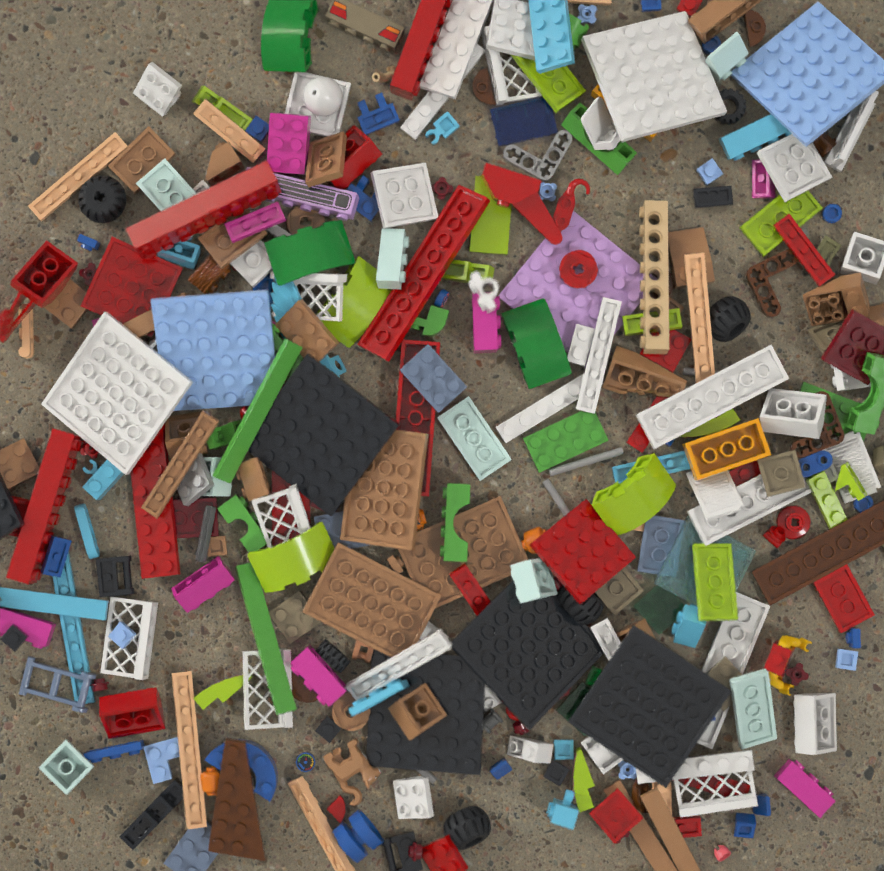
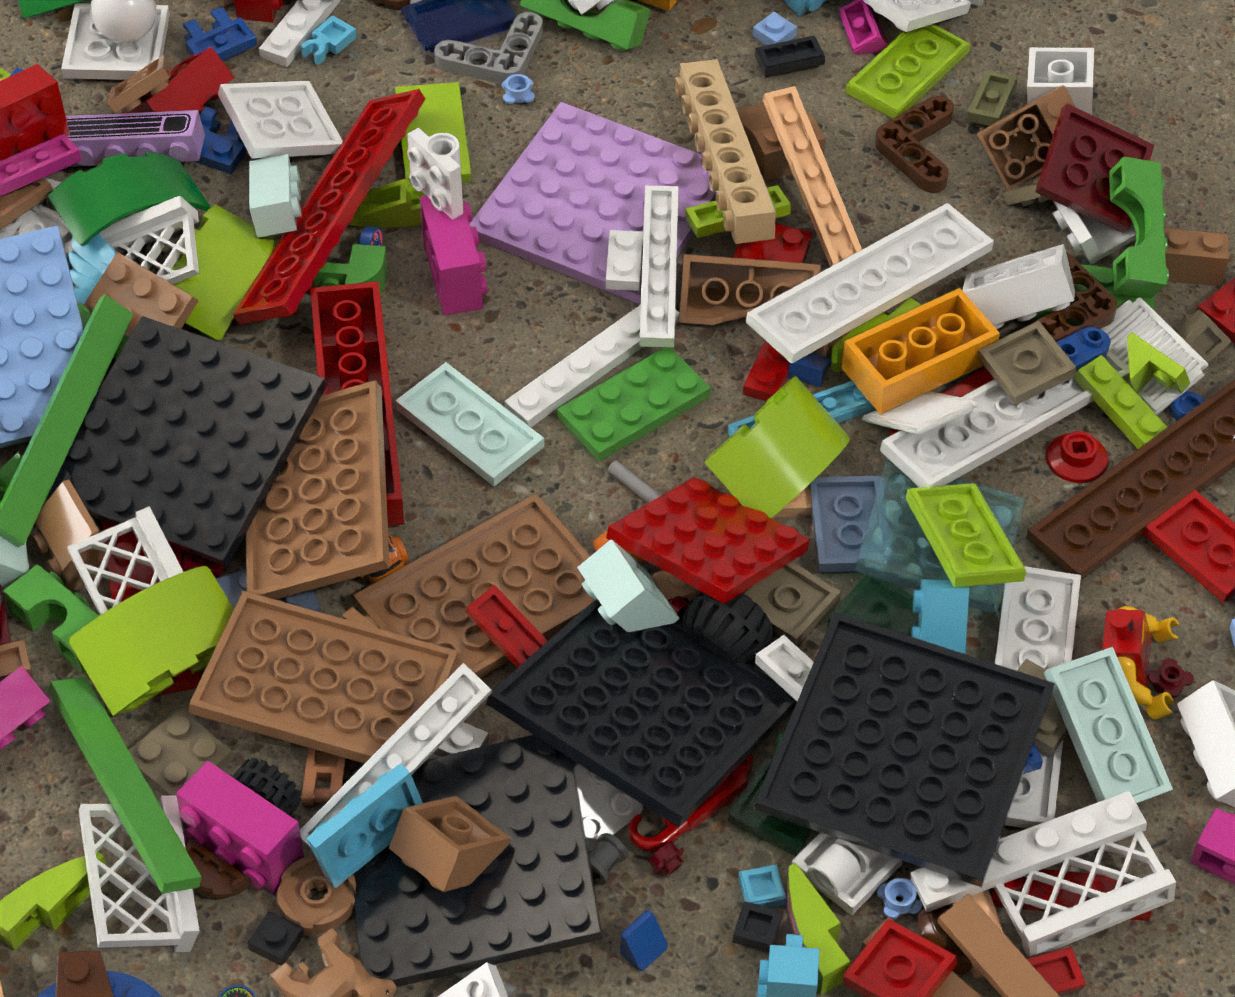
camera: 10 degrees left, 35 degrees down
dark pink brick [267,112,311,175] -> none
sand blue plate [400,344,467,413] -> none
dark red plate [431,177,453,200] -> none
bright green arch [440,483,471,562] -> none
red slope [481,163,590,245] -> none
green panel [501,298,572,389] -> none
white slope [507,735,554,763] -> none
light grey bar [548,447,624,476] -> none
red plate [559,250,598,289] -> none
black wheel [709,296,751,342] -> none
blue slope [734,813,756,838] -> none
blue slope [752,794,771,816] -> none
red plate [762,526,786,548] -> none
red plate [773,214,835,287] -> none
blue tile [822,204,842,224] -> none

